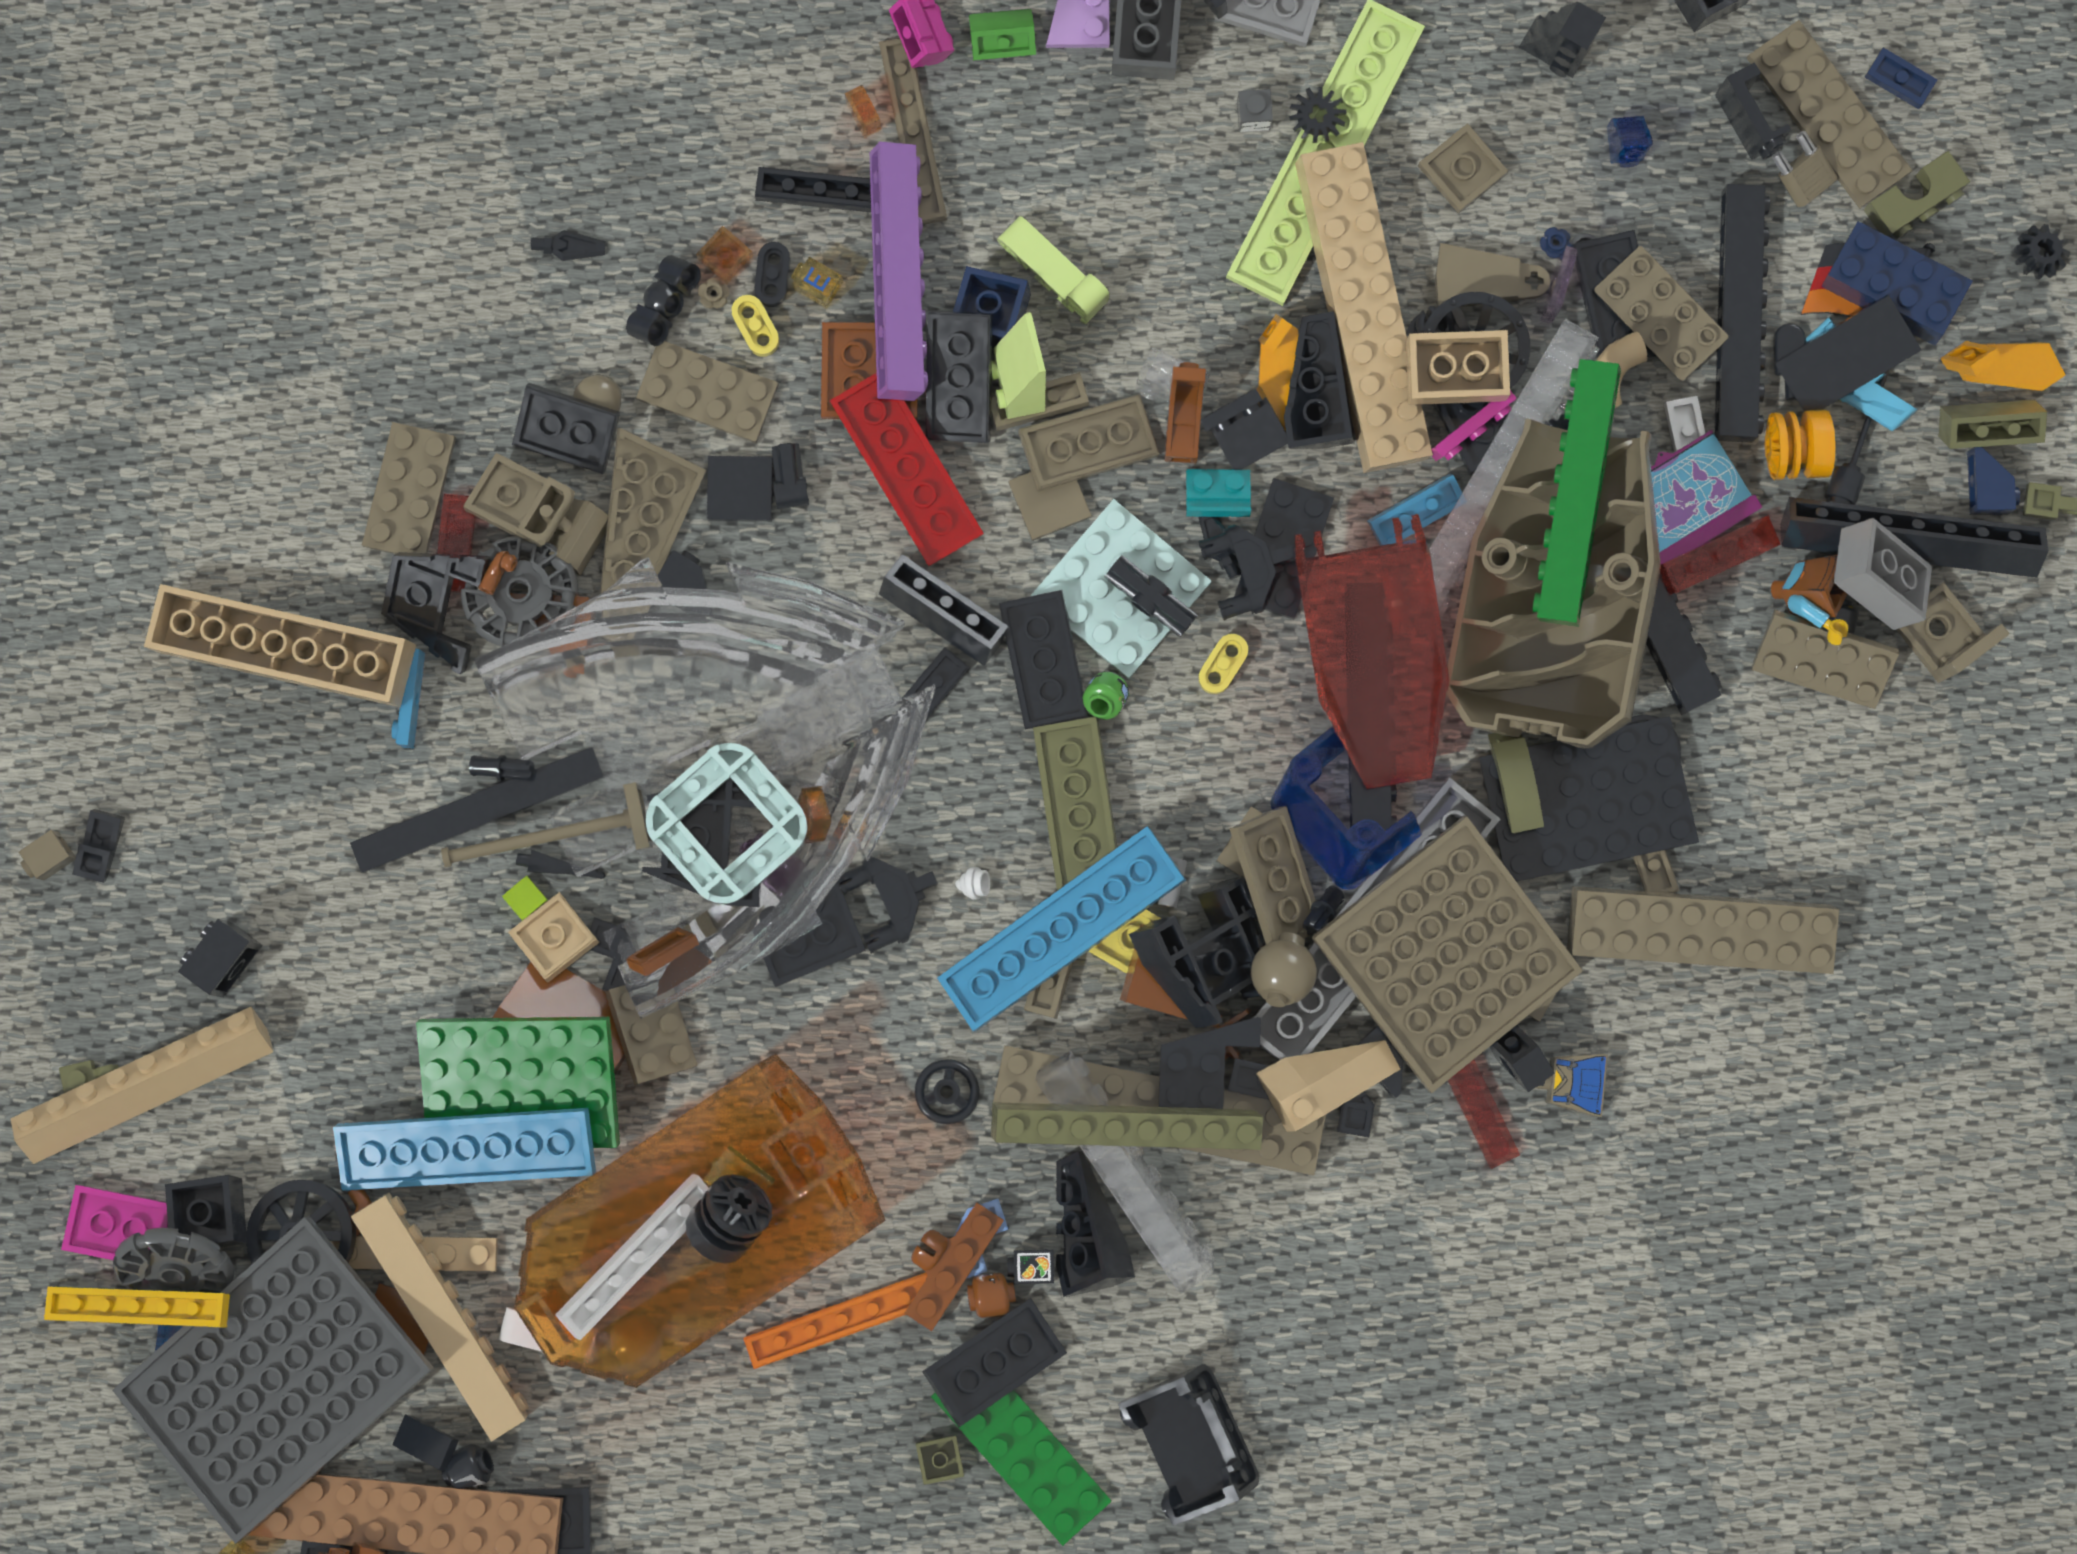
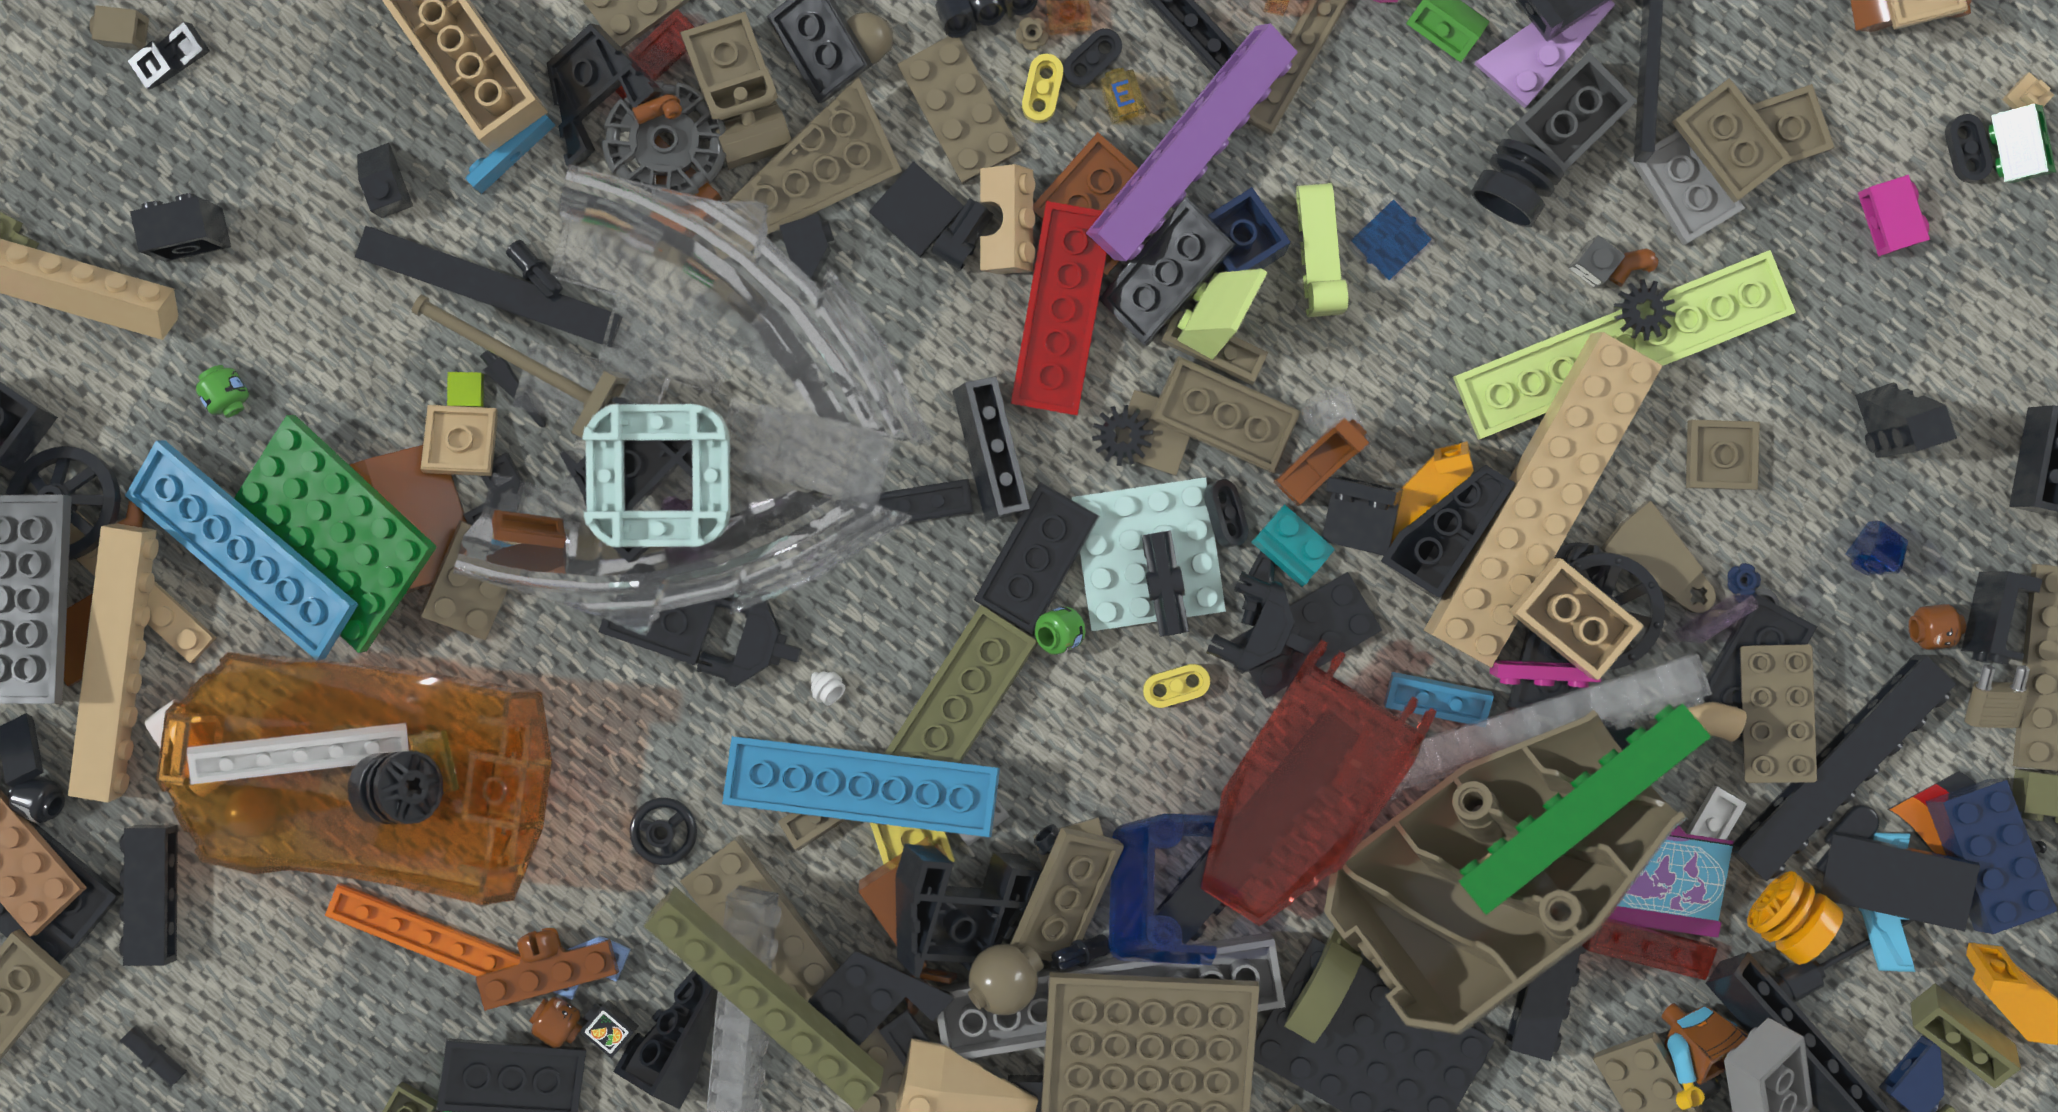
camera: 45 degrees right, 5 degrees up
clear orange piece [797,786,832,844] -> none
none -> black brick [119,825,178,966]
none -> bright green head [195,365,249,418]
none -> black slope [357,143,413,218]
none -> tan arch [980,164,1035,274]
none -> black plate [1034,824,1060,855]
none -> black gear [1092,405,1153,466]
none -> black plate [1204,479,1249,548]
none -> clear blue piece [1351,199,1432,280]
none -> black wheel [1471,139,1564,227]
none -> dark orange arm [1608,248,1659,287]
none -> dark orange head [1908,604,1966,650]

